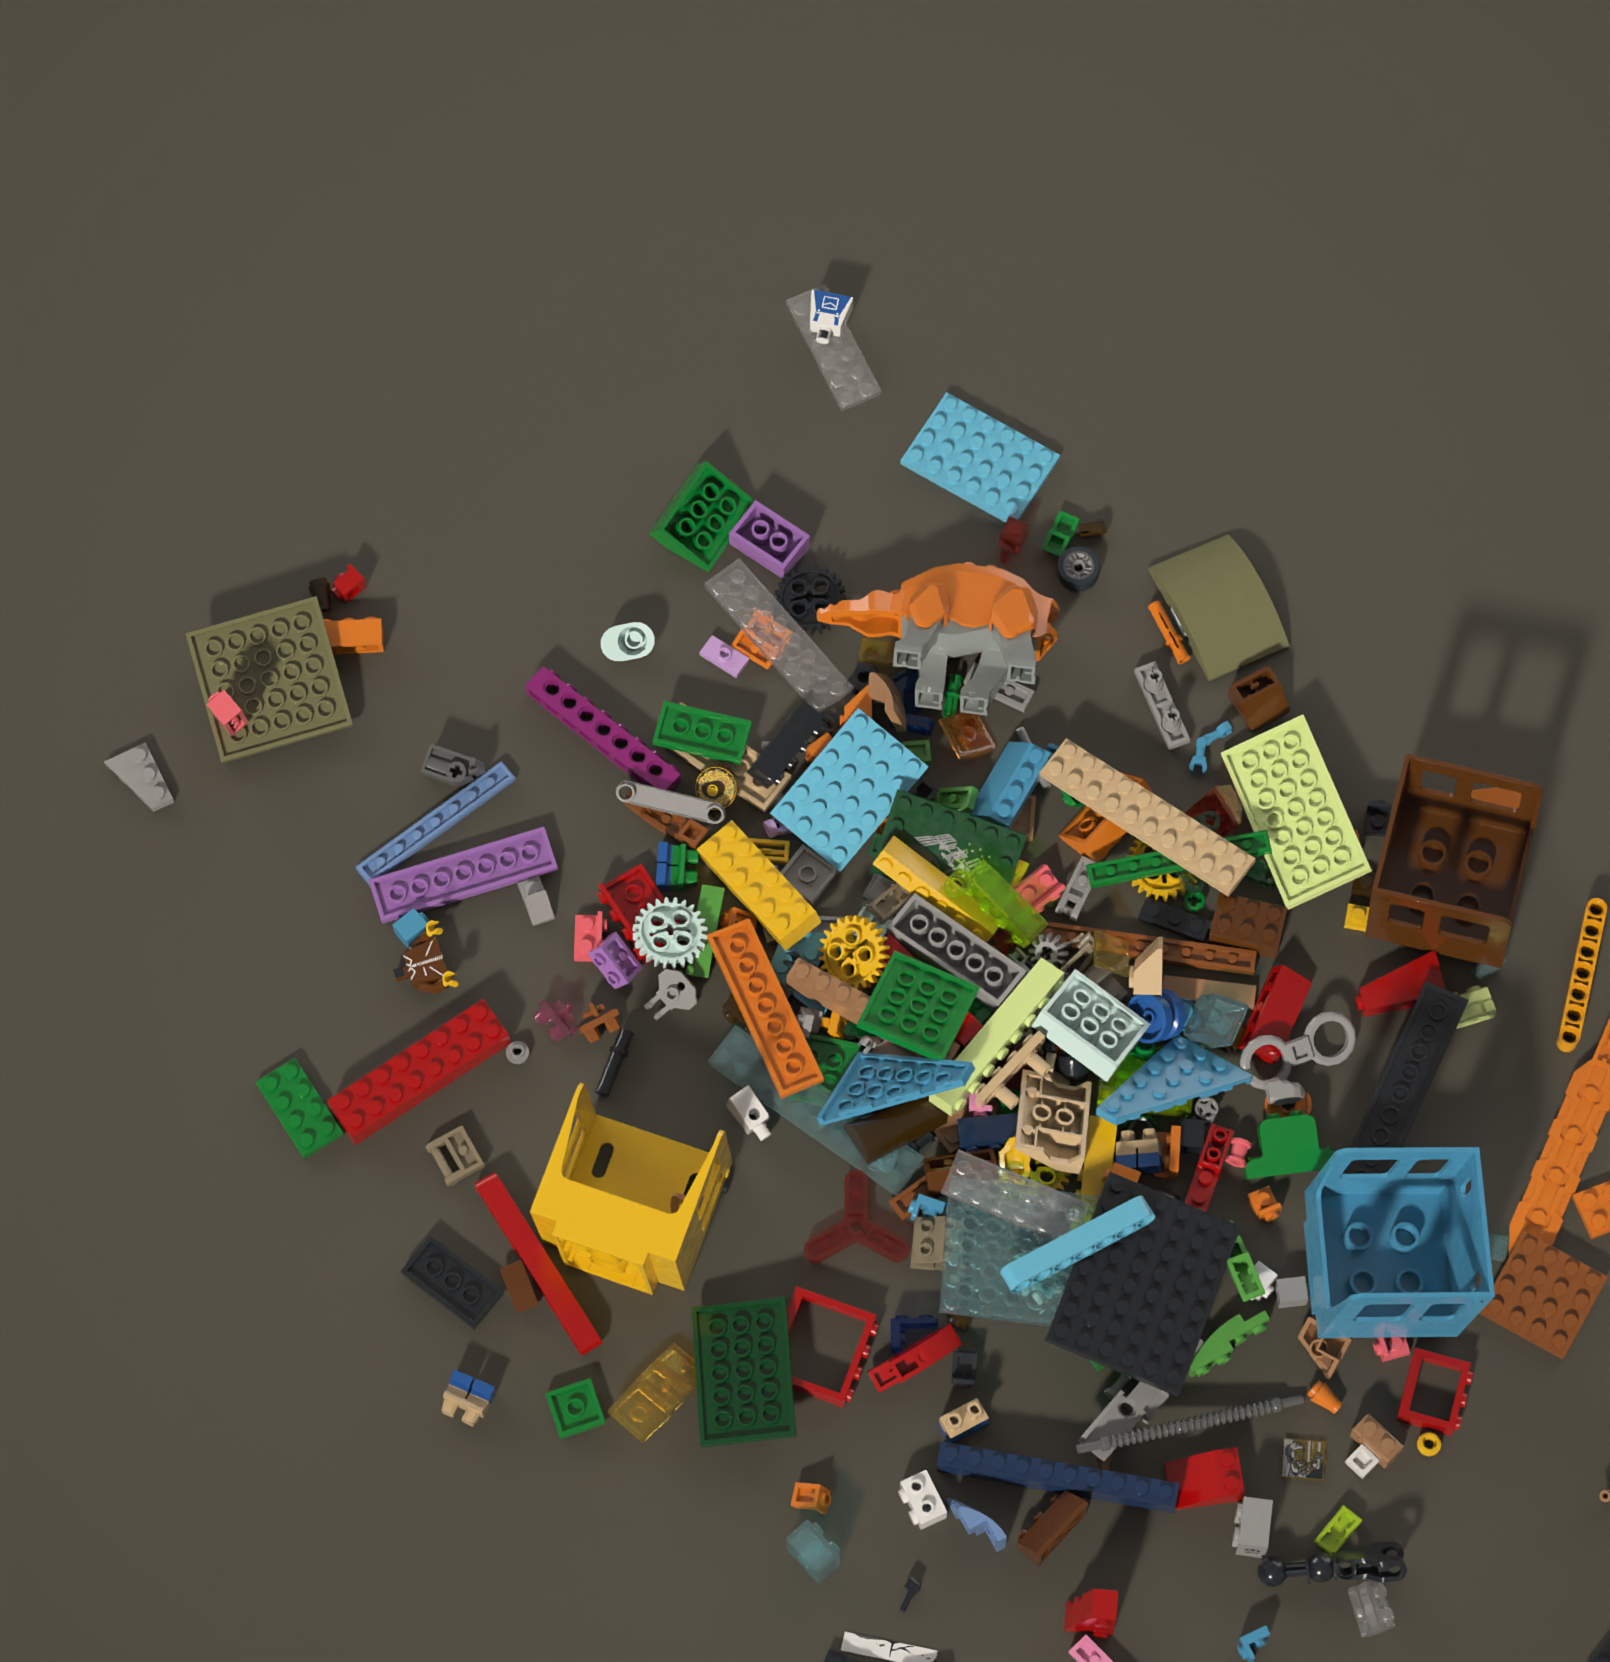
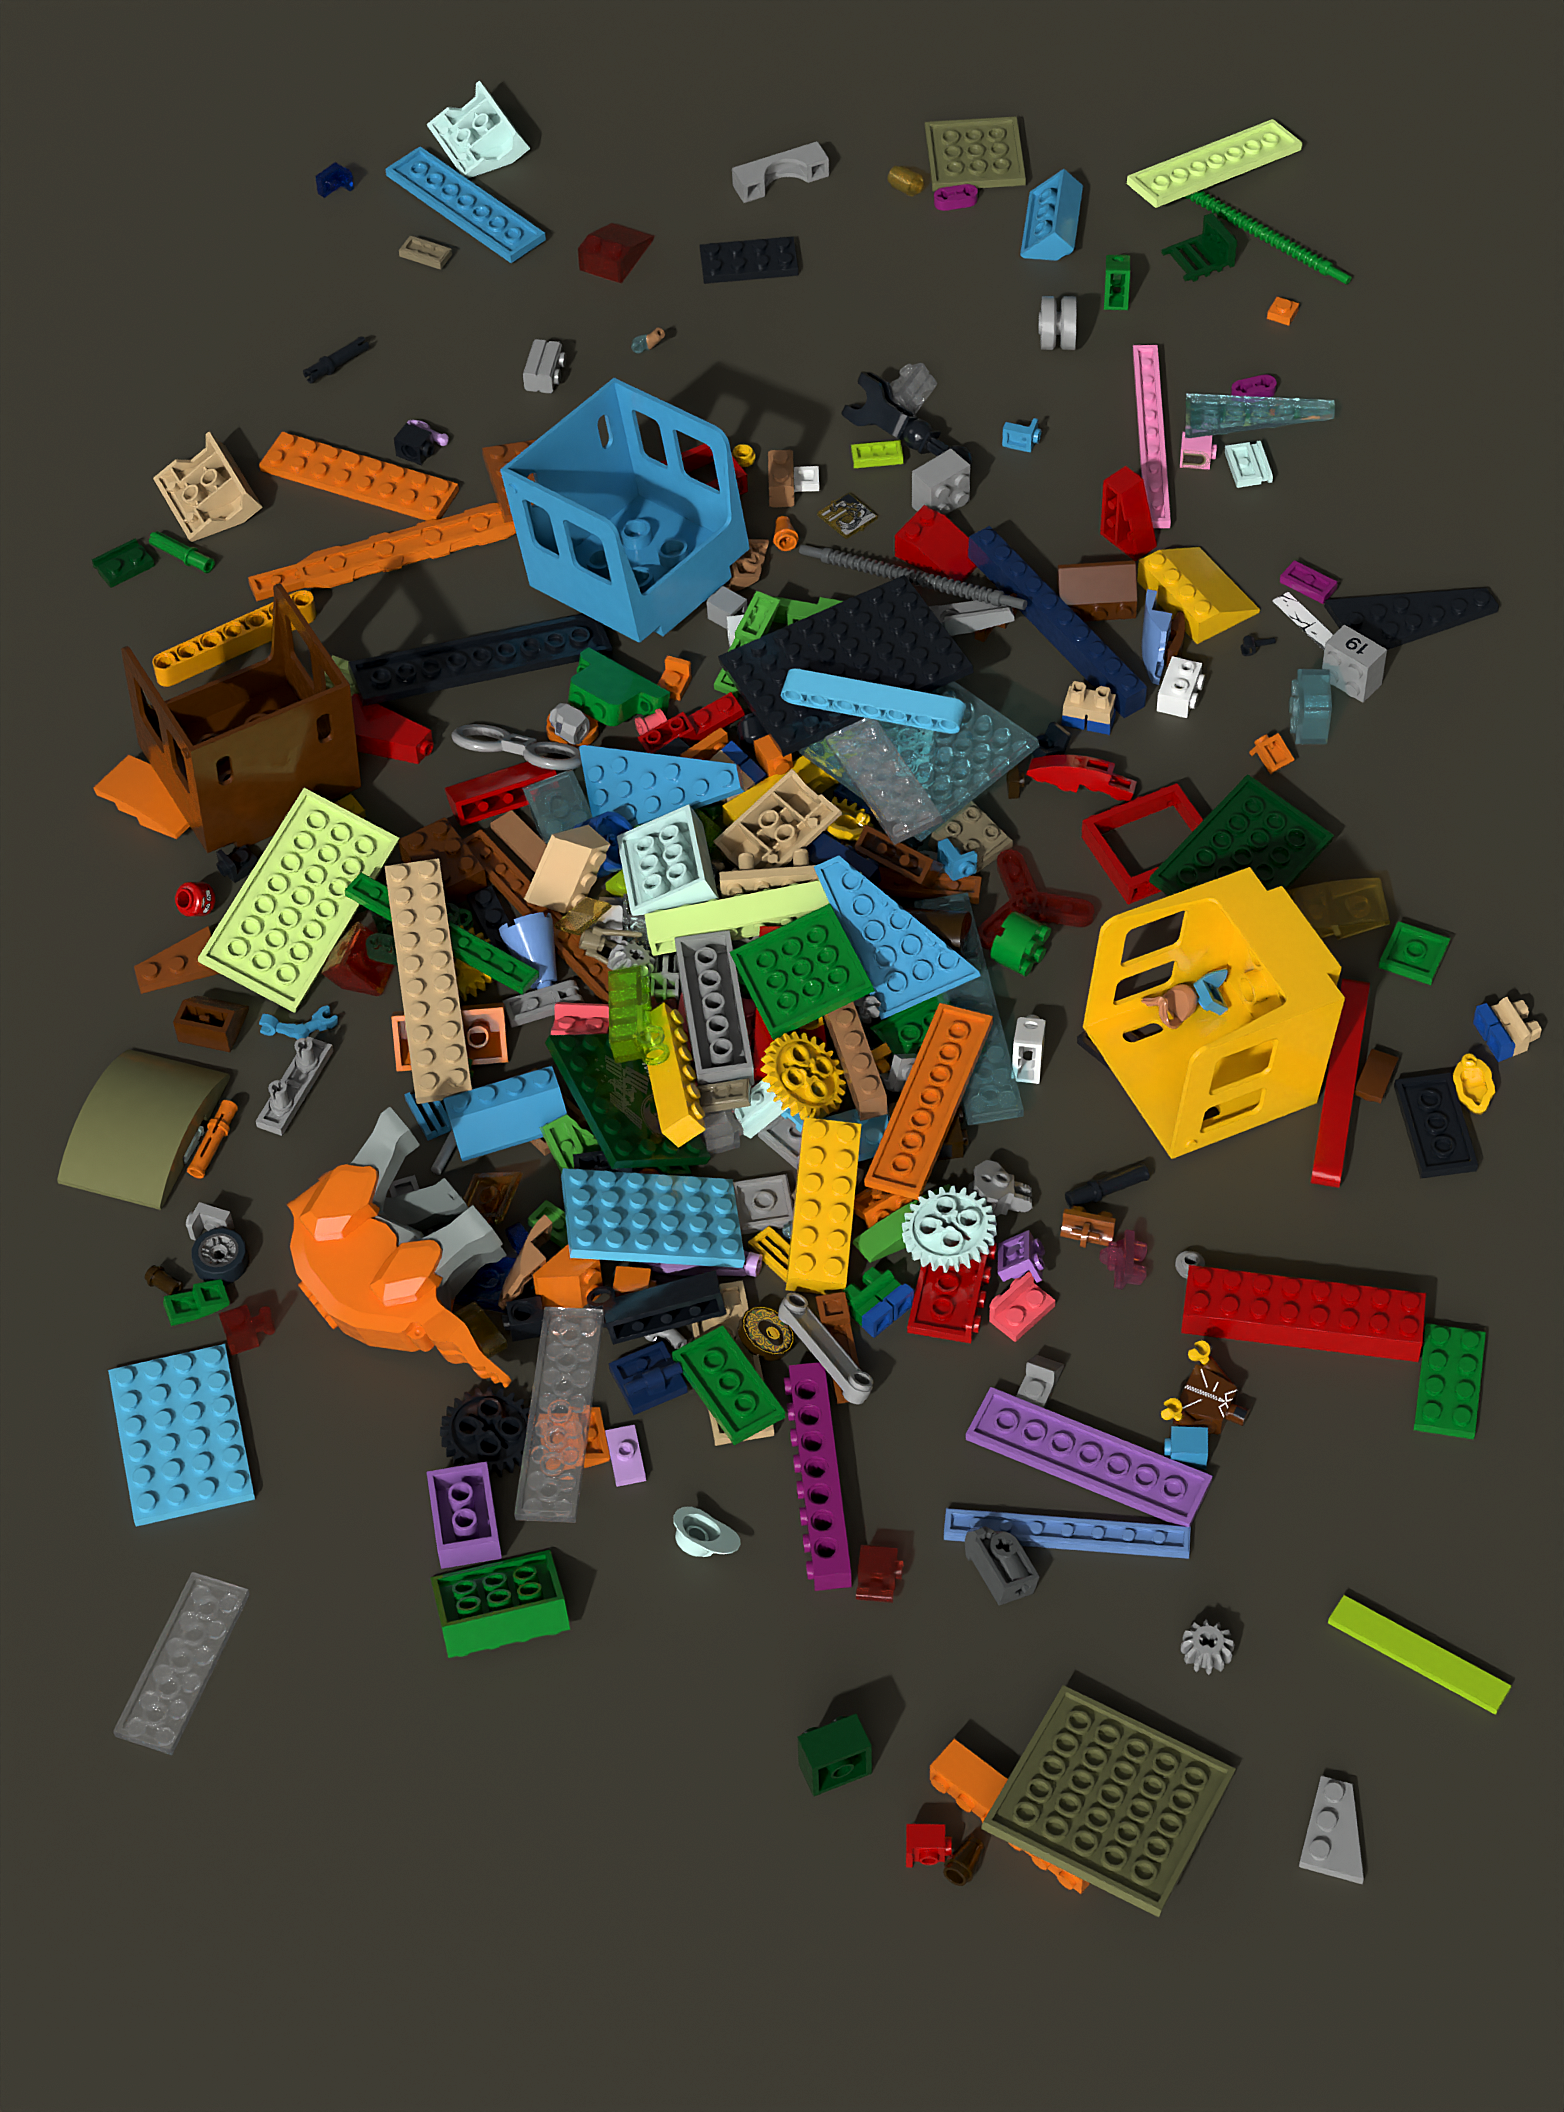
camera: 135 degrees left, 15 degrees down
coral brick [206,690,249,737] -> none
dark tan plate [425,1125,485,1187] -> none
black hand [783,951,817,967] -> none
torso [810,289,853,344] -> none
clear blue bracket [890,1315,938,1353] -> none
none -> dark orange wing [134,926,220,994]
none -> red head [175,882,215,917]
none -> light grey bracket [186,1202,234,1240]
none -> medium blue cone [499,912,557,990]
none -> dark blue plate [609,1341,688,1415]
none -> dark green brick [797,1714,872,1797]
none -> clear red brick [856,1545,903,1603]
none -> green brick [991,911,1051,977]
none -> yellow slope [1137,547,1260,644]
none -> reddish brown slope [1165,611,1185,667]
none -> light grey gear [1180,1619,1234,1675]
none -> light grey brick [1321,625,1387,703]
none -> lime tile [1328,1595,1511,1715]
none -> yellow arm [1453,1053,1495,1115]

